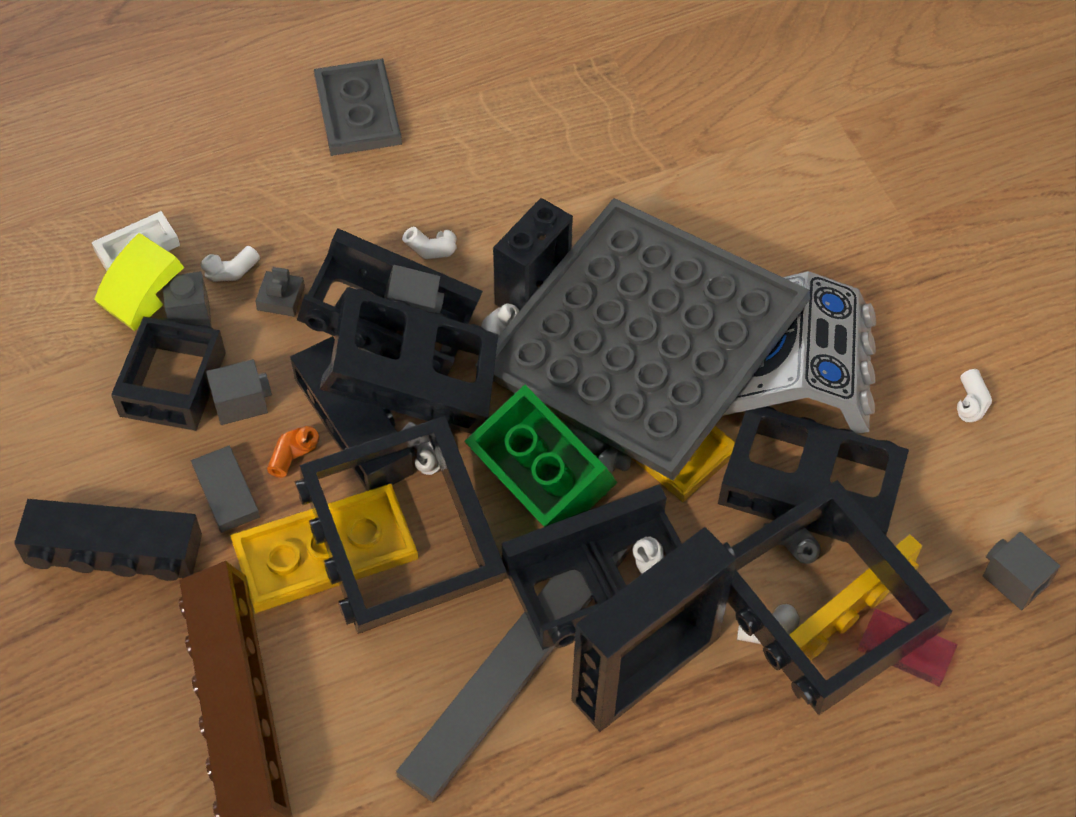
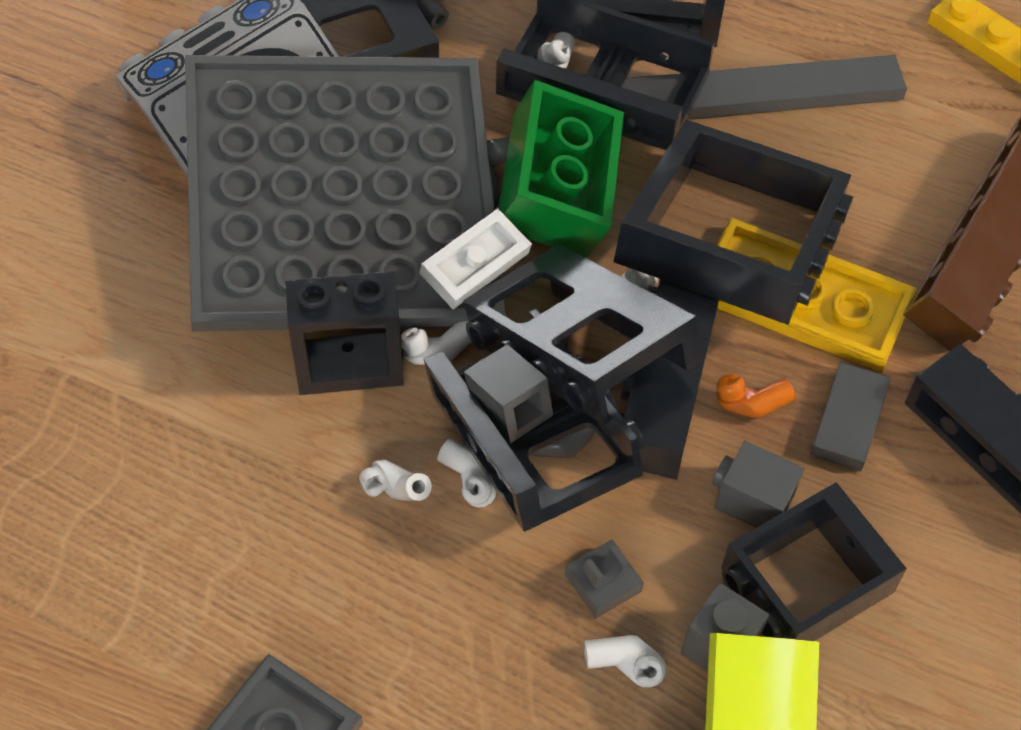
camera: 135 degrees left, 0 degrees up
none -> white plate [419,208,532,310]

